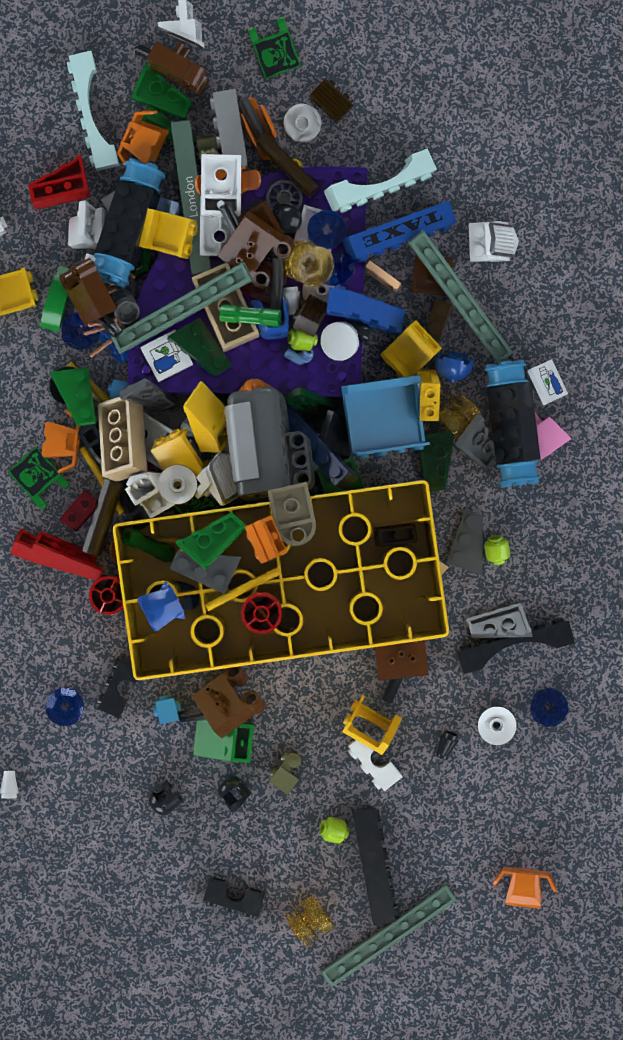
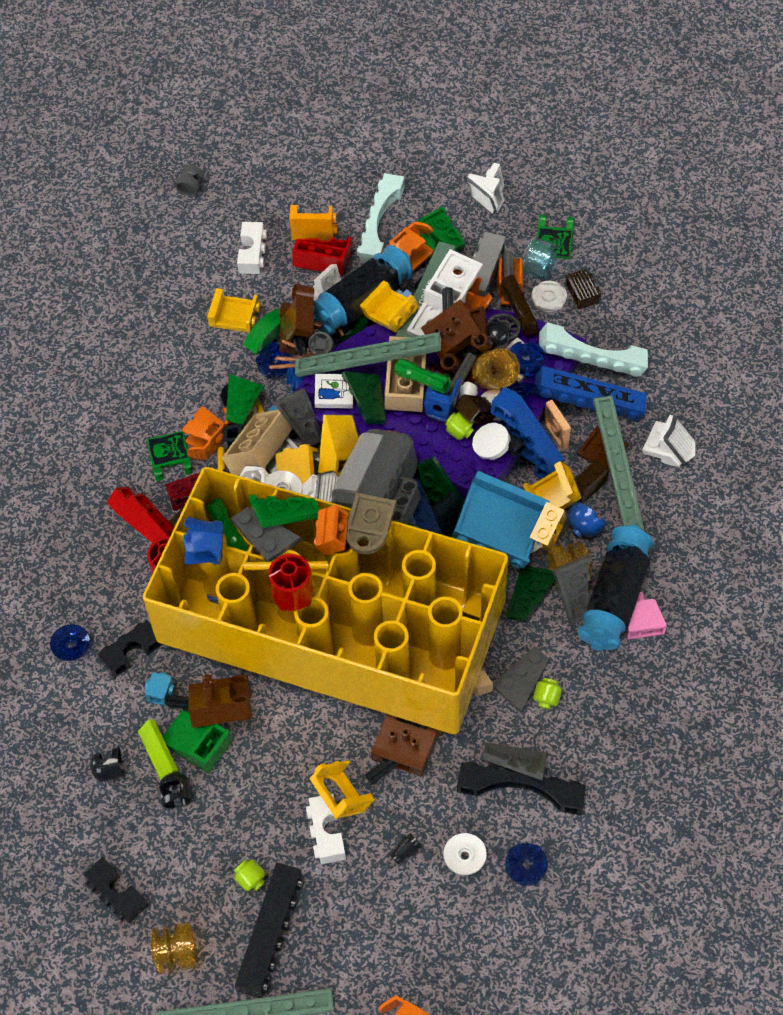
camera: 35 degrees right, 30 degrees down
reddish brown piece [134,41,210,97] -> none
olive brick [269,750,301,795] -> none
medium blue arm [284,348,314,365] -> none
white tile [527,360,568,405] -> none
none -> lime tile [138,719,178,780]
none -> light orange panel [289,205,337,240]
none -> clear light blue brick [523,238,558,279]

